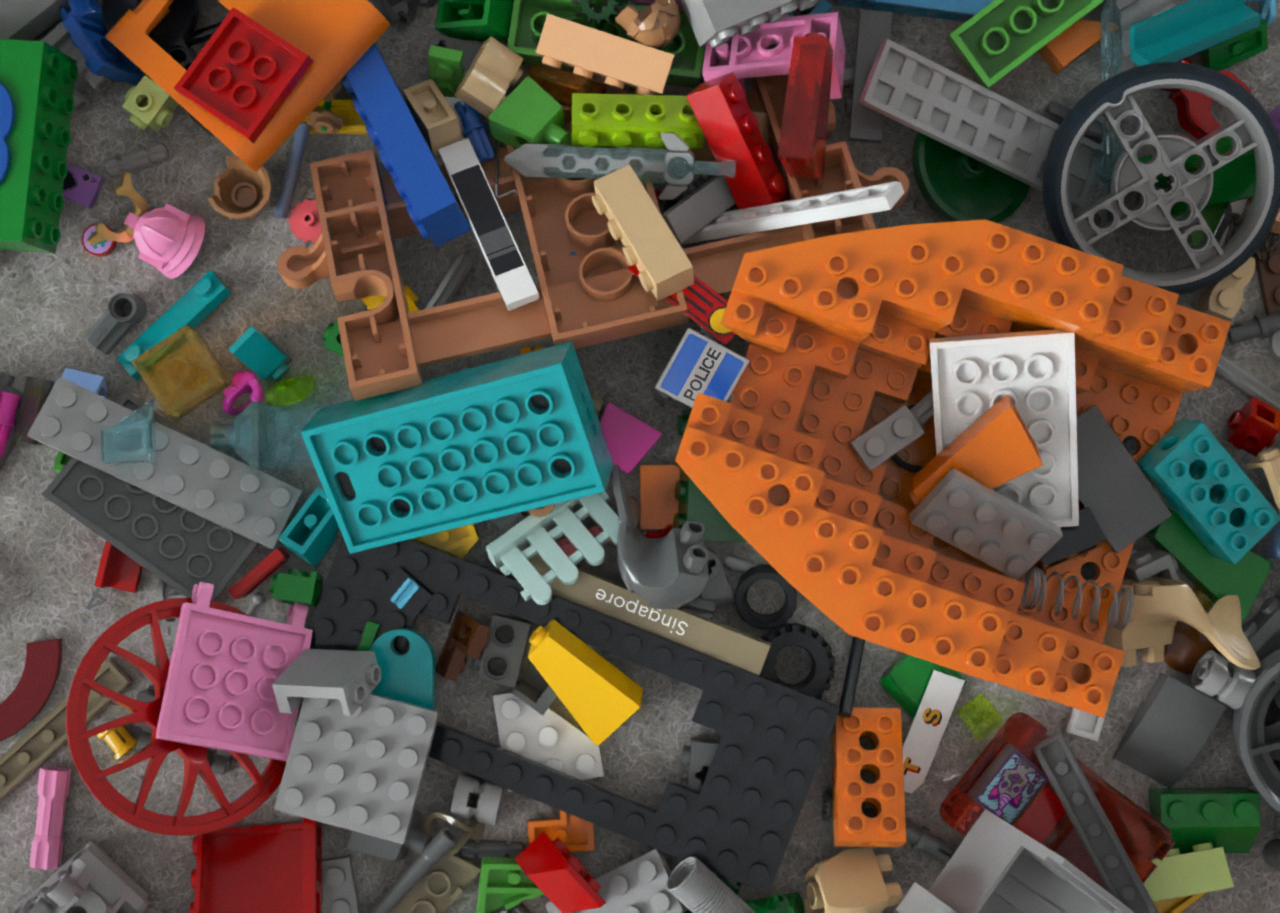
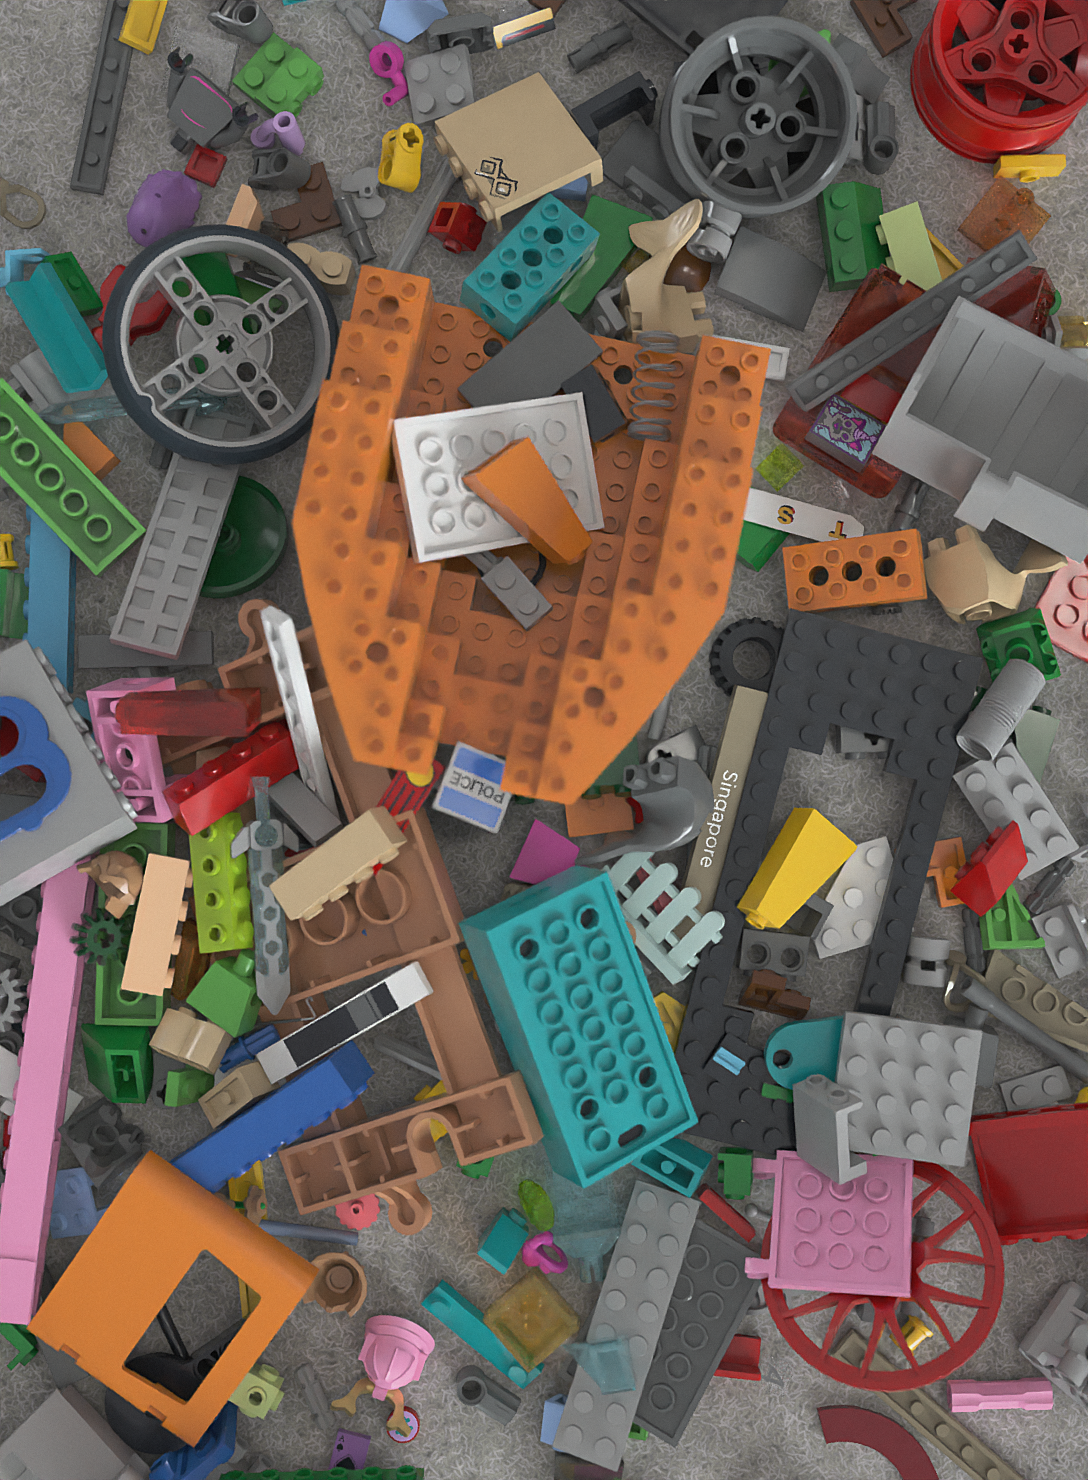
camera: 105 degrees left, 0 degrees up
red plate [173,7,314,143] -> none
black tyre [735,564,797,630] -> none
black bar [838,636,865,718] -> none
light grey plate [909,468,1063,580] -> none

